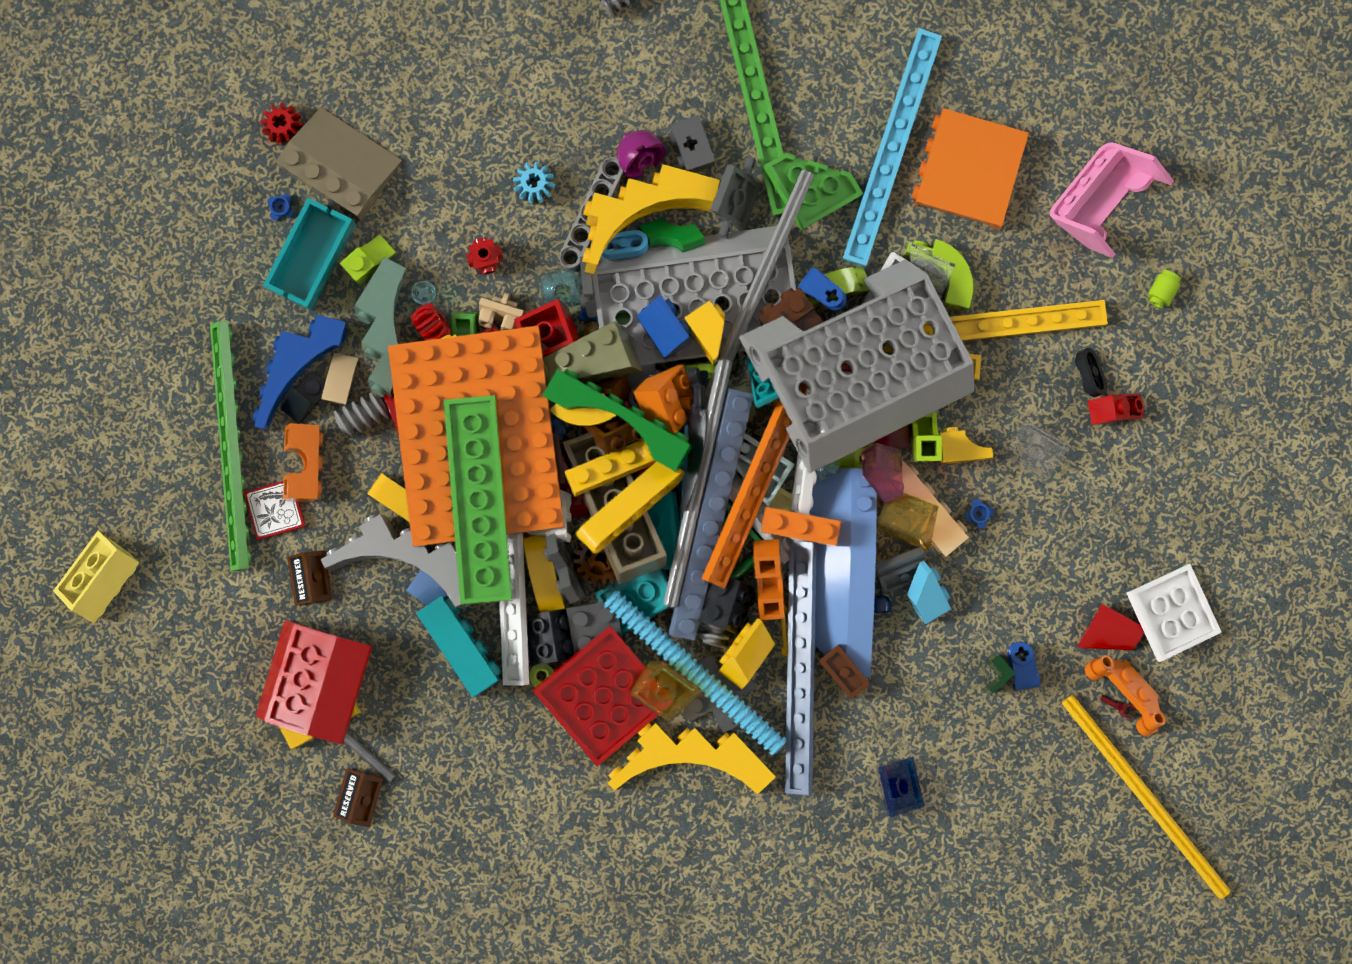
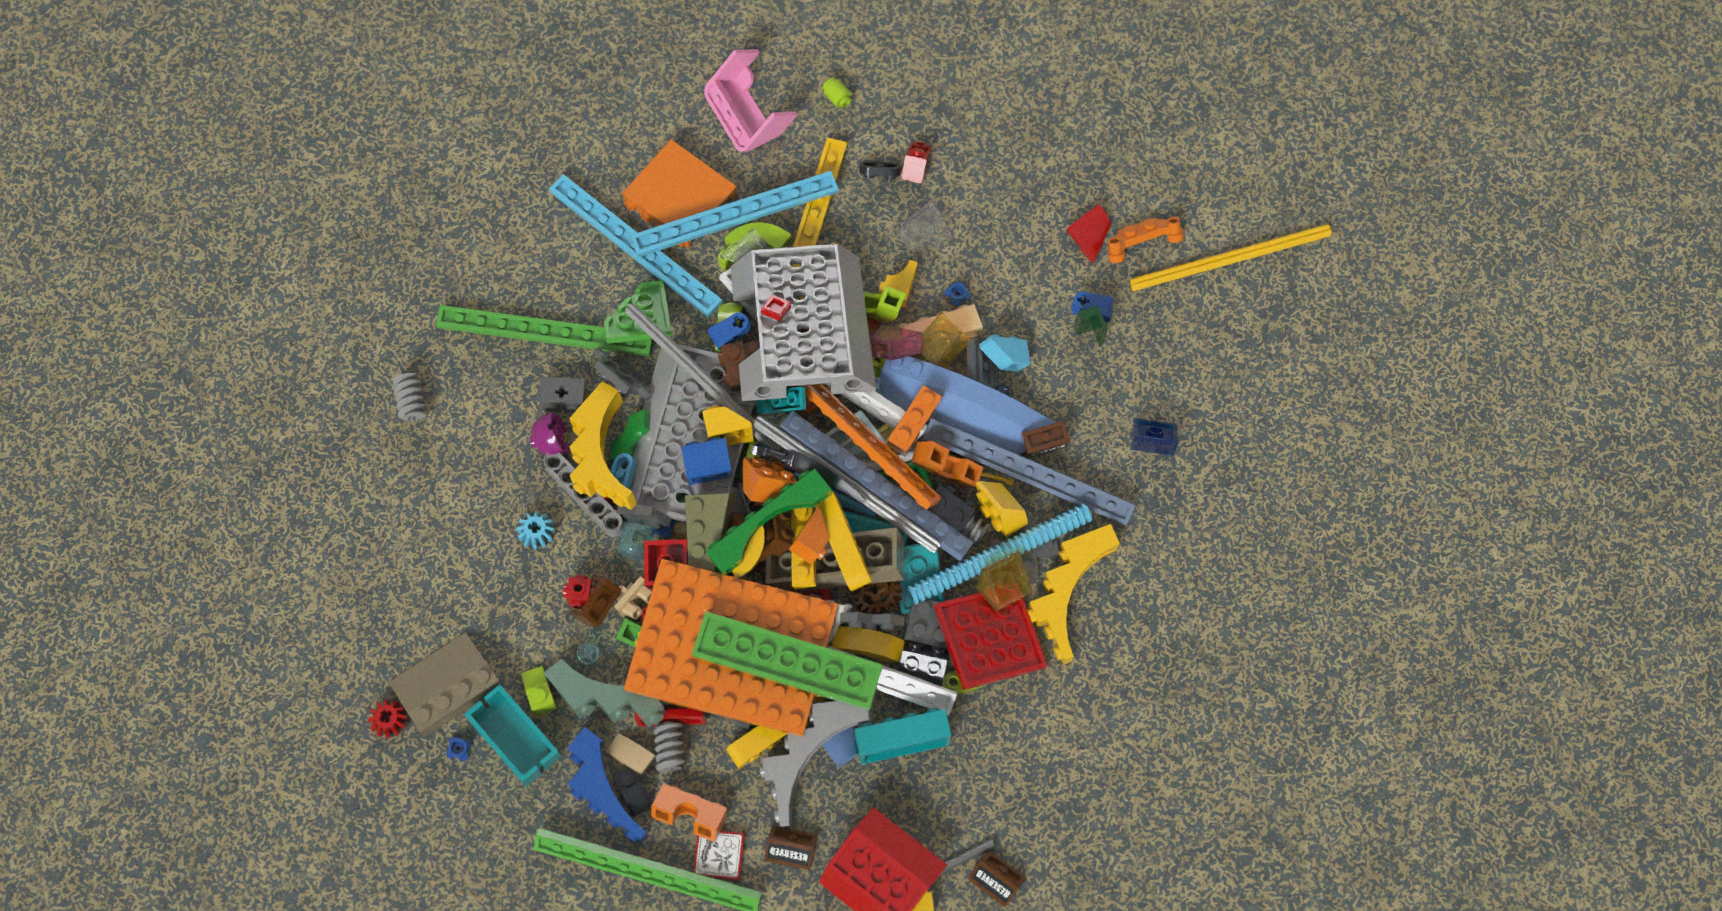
camera: 70 degrees left, 15 degrees down
red gear [411,303,452,341] -> none
dark red hand [1100,695,1136,719] -> none
white plate [1127,564,1222,662] -> none
none -> reddish brown panel [570,575,621,628]
none -> medium azure plate [630,171,839,257]
none -> tile [761,294,791,321]
none -> orange slope [789,508,829,565]

